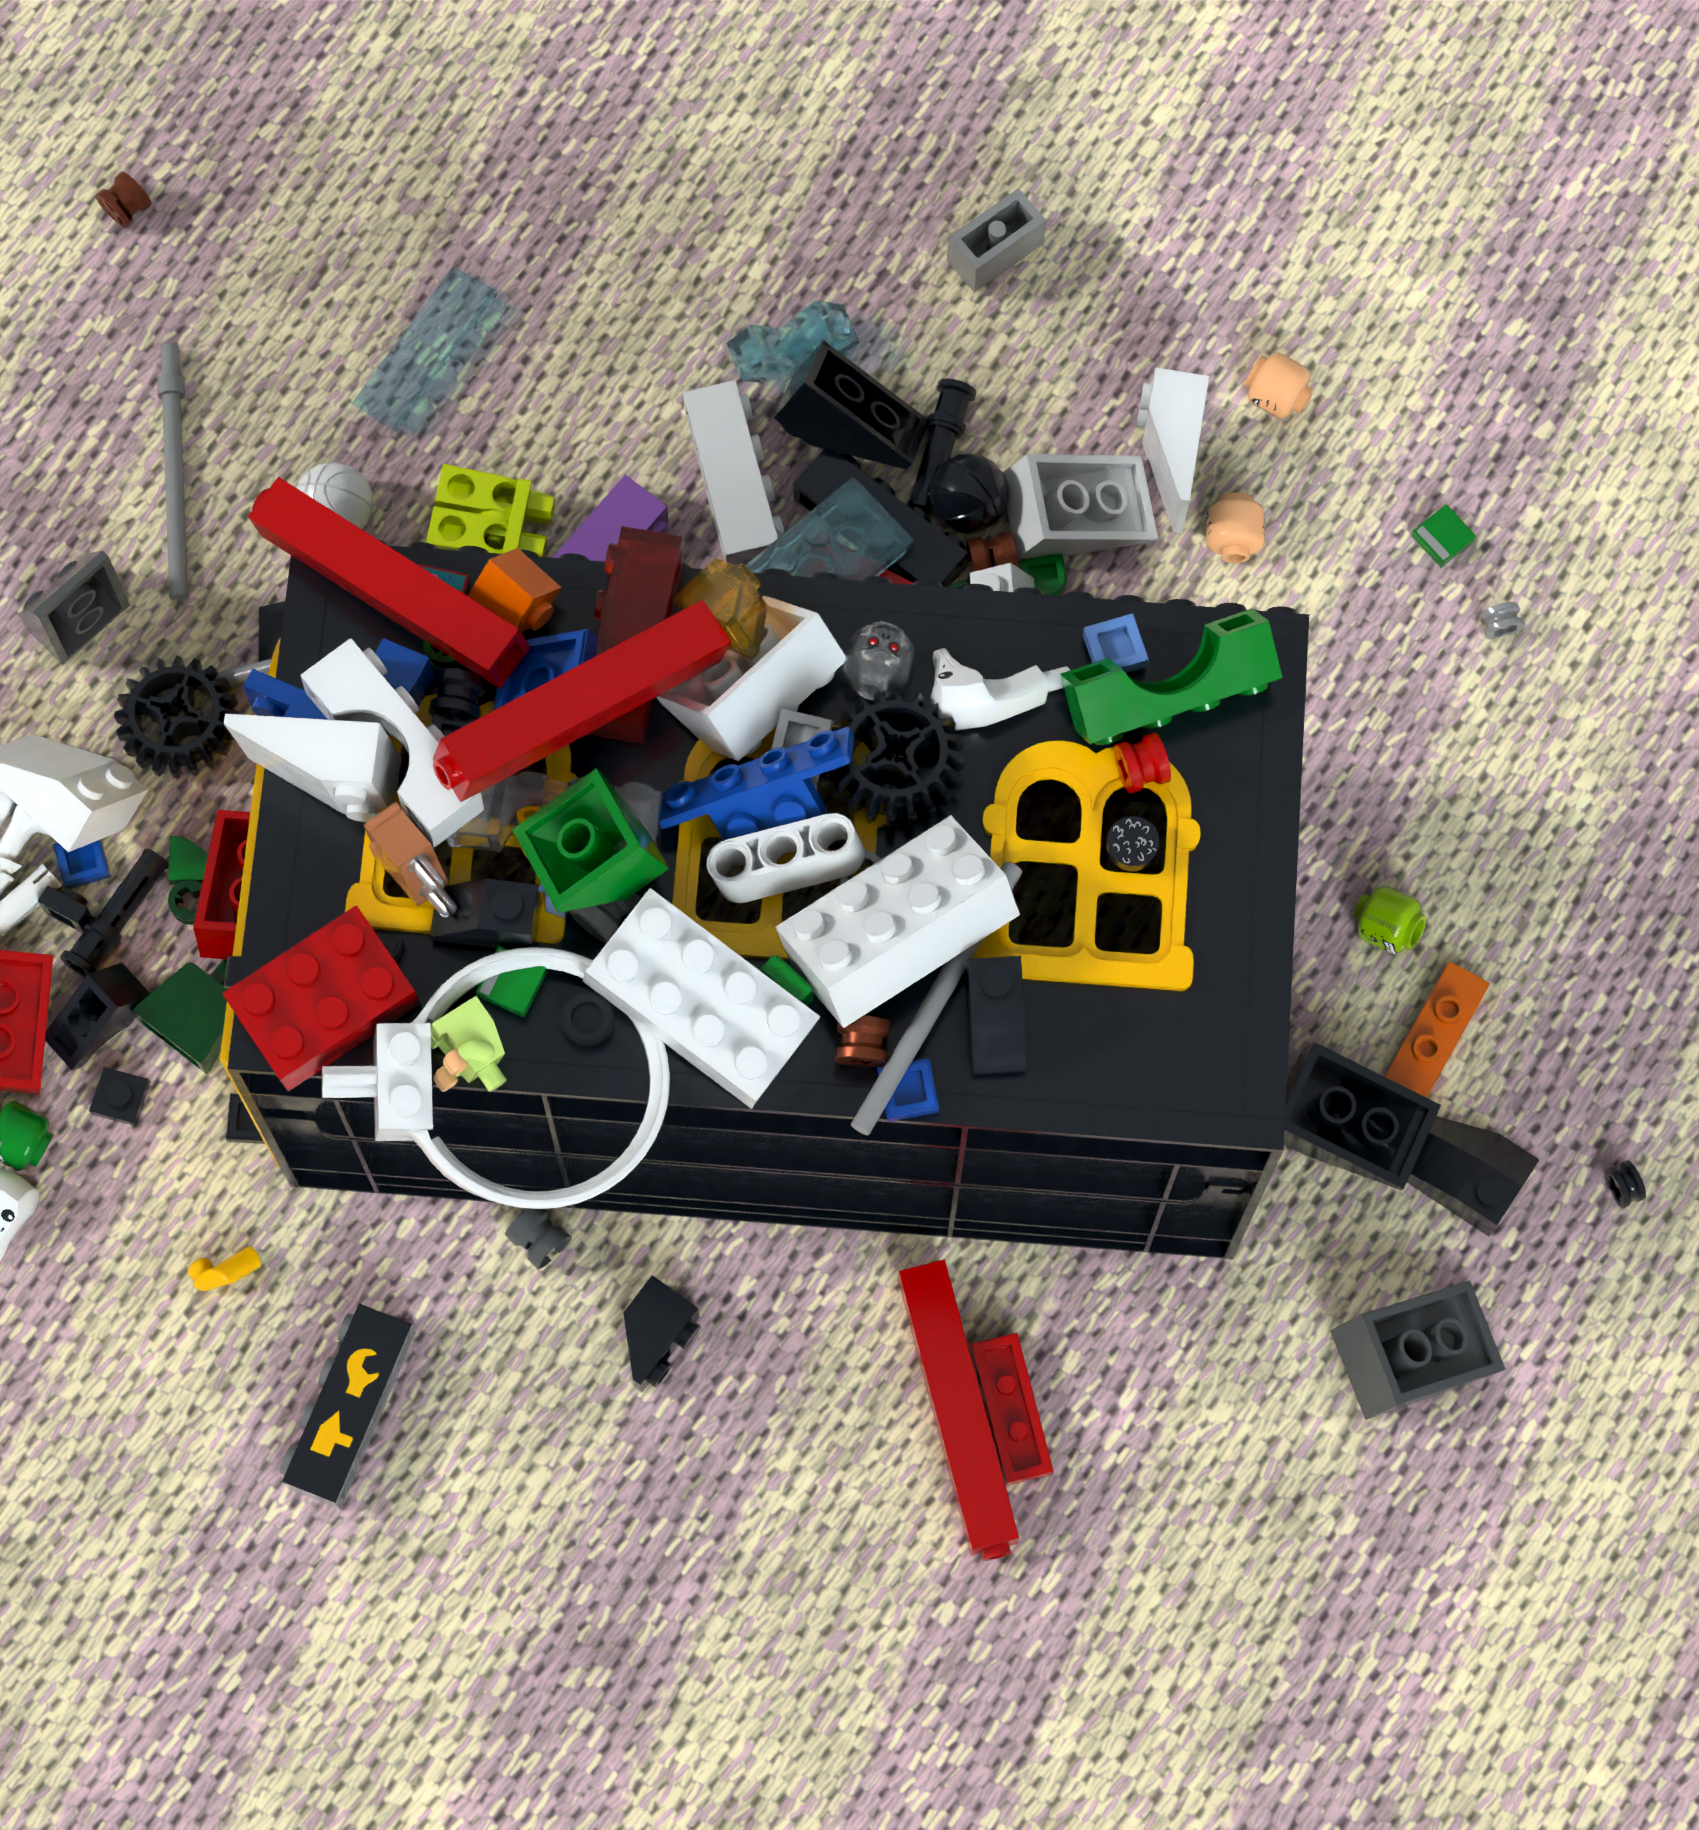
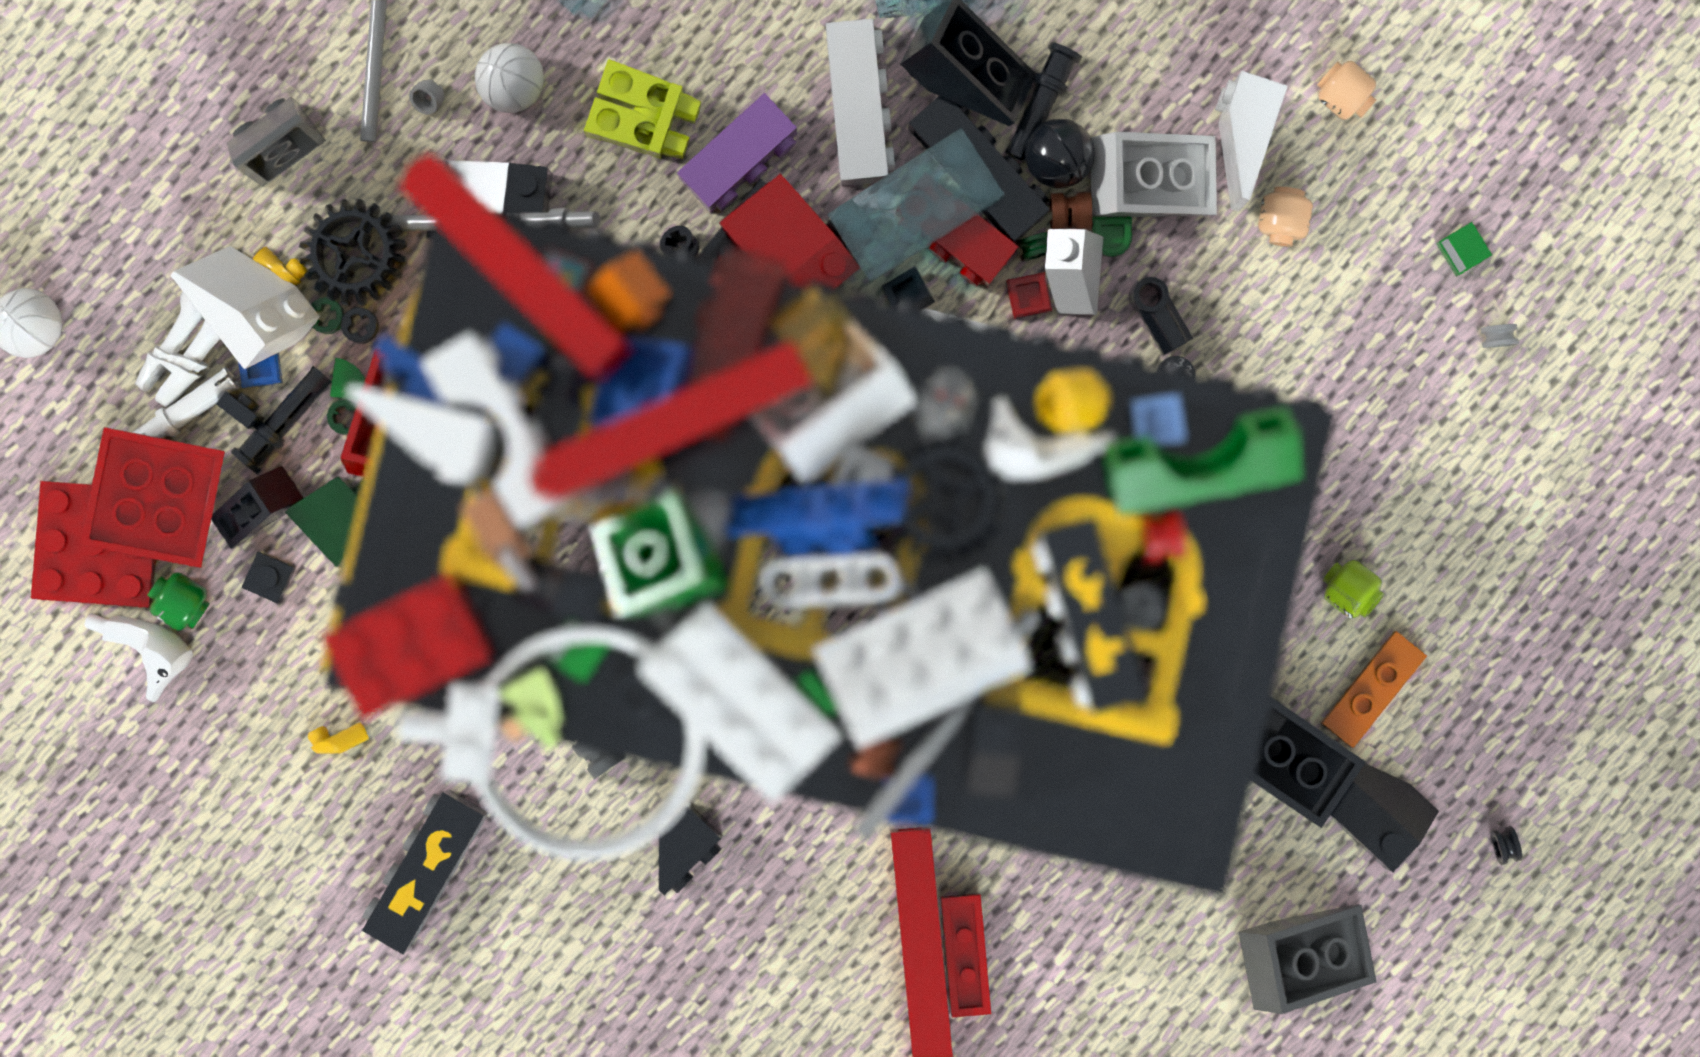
camera: 10 degrees right, 15 degrees up
none -> yellow arm [253,246,308,286]
none -> dark green bush [311,297,345,334]
none -> black bush [341,307,379,344]
none -> light grey hinge [409,79,445,115]
none -> black brick [1032,517,1147,714]
none -> yellow head [1037,369,1110,432]

